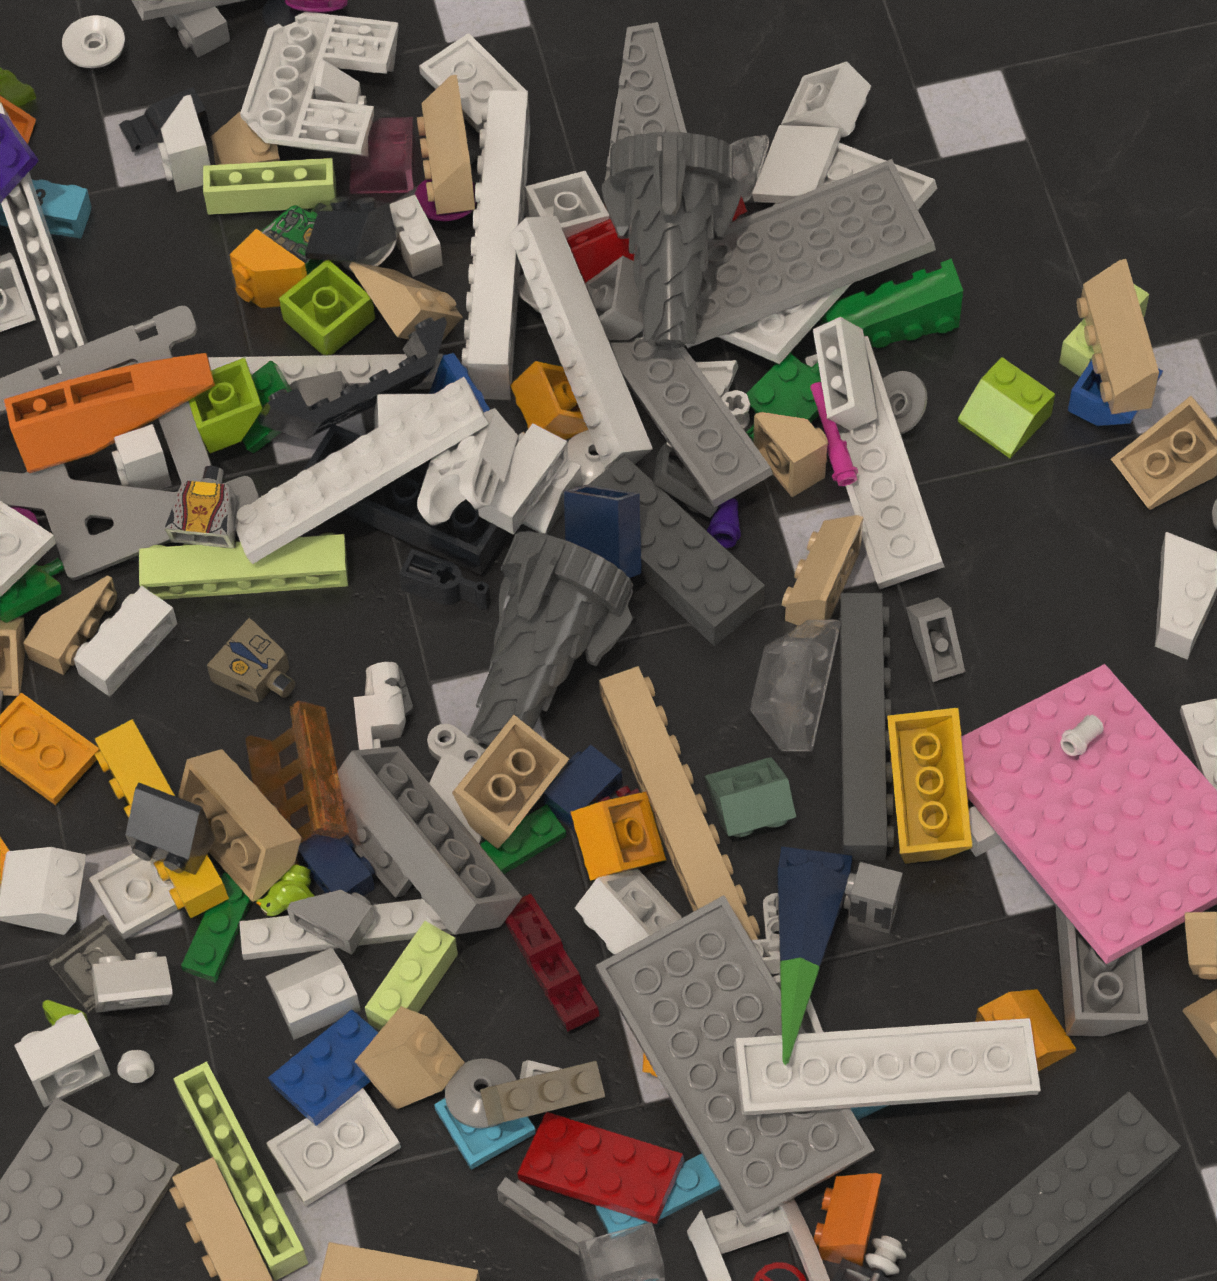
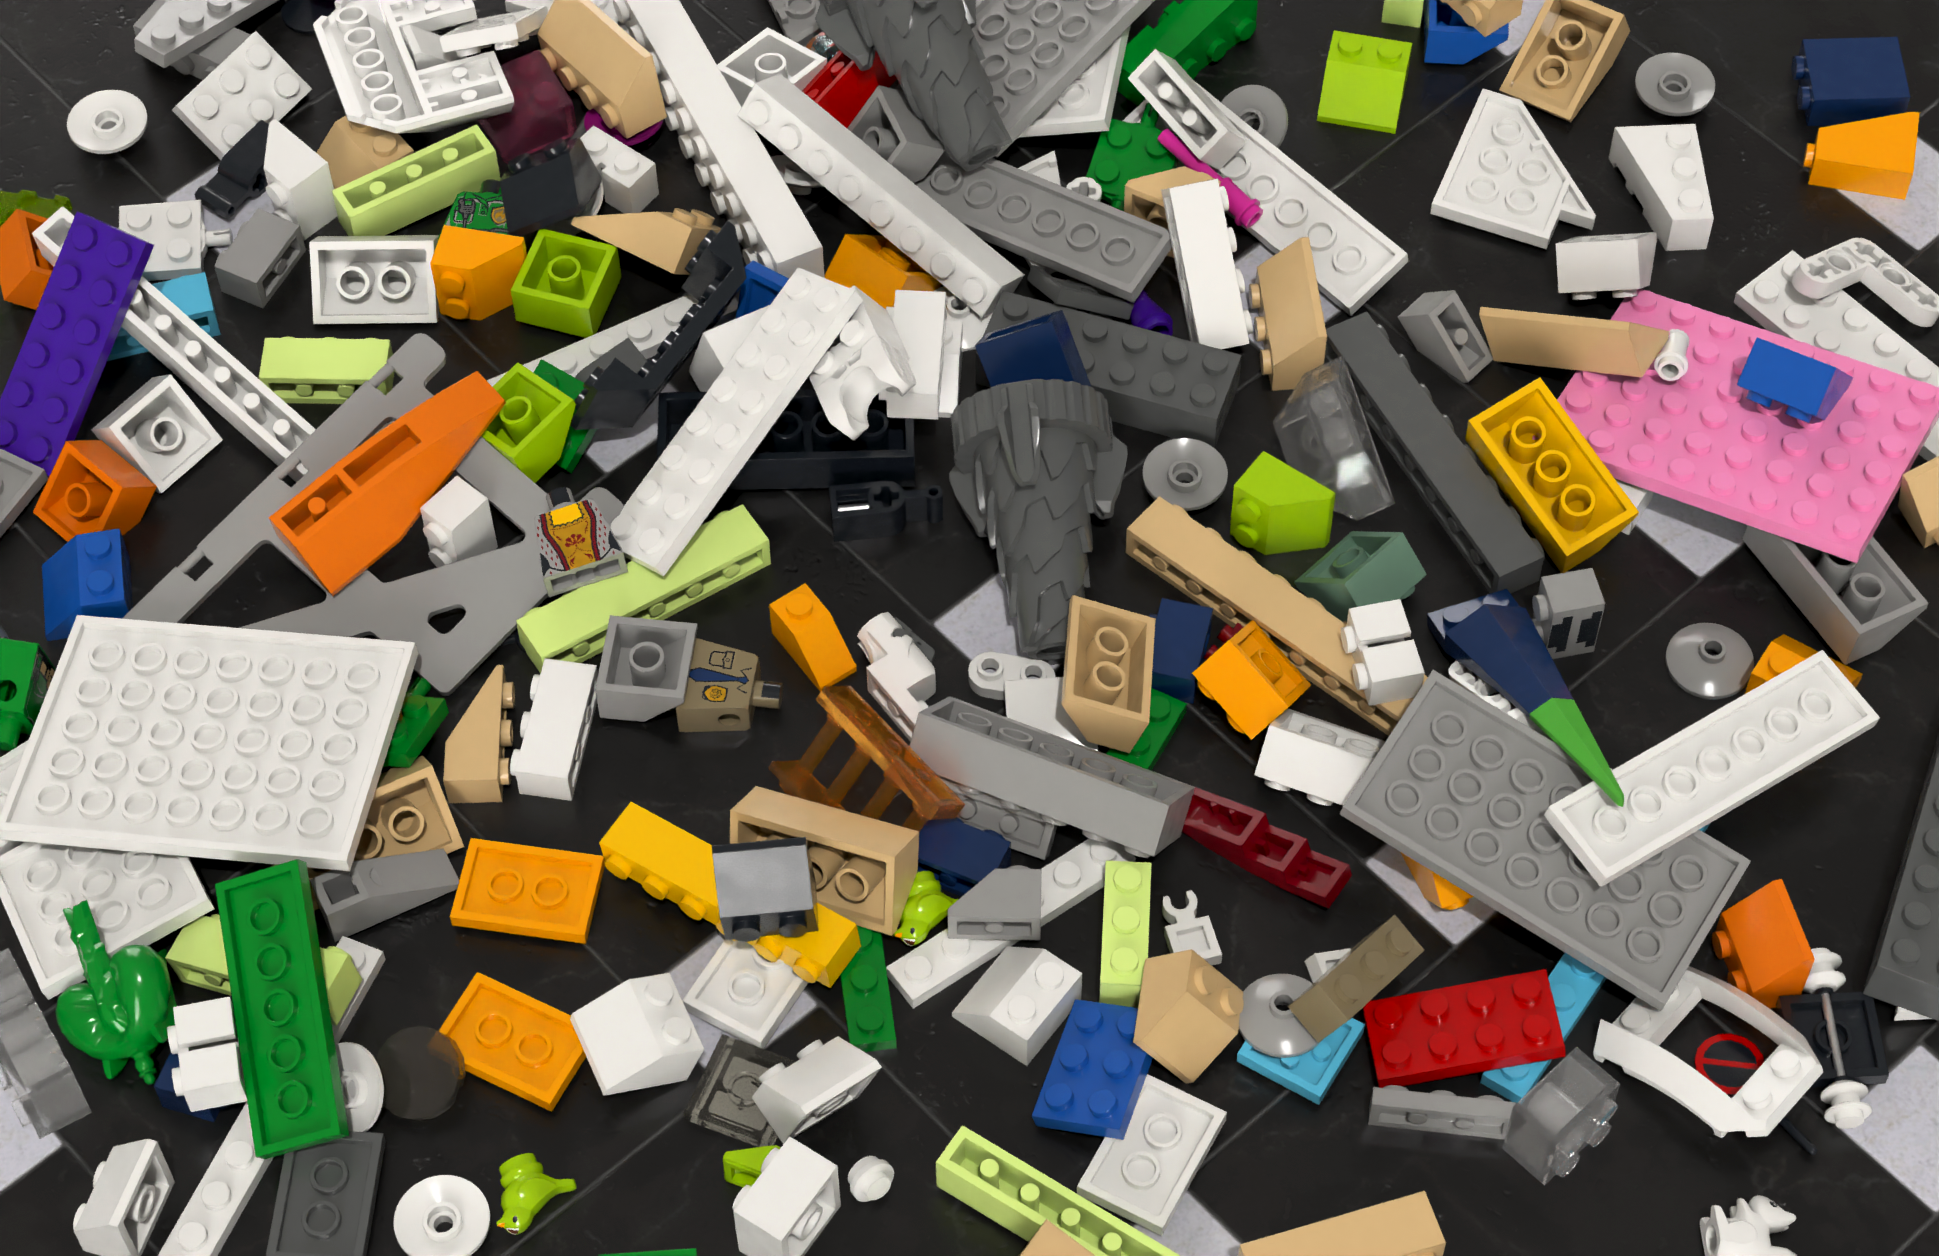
camera: 30 degrees left, 5 degrees down
none -> white plate [118,200,232,281]
none -> white plate [172,31,312,160]
none -> light grey brick [214,208,306,308]
none -> yellowish green brick [259,336,395,404]
none -> white slope [309,235,439,324]
none -> white plate [439,6,548,57]
none -> light grey slope [595,615,698,722]
none -> light orange slope [769,583,857,692]
none -> light grey dish [1142,438,1228,511]
none -> white brick [1161,179,1253,350]
none -> white plate [1162,890,1222,965]
none -> lime slope [1230,451,1336,555]
none -> white piece [1341,599,1425,706]
none -> white wing [1430,89,1596,249]
none -> tan slope [1479,307,1669,377]
none -> white slope [1556,232,1657,300]
none -> light grey dish [1665,623,1754,699]
none -> blue slope [1737,337,1853,423]

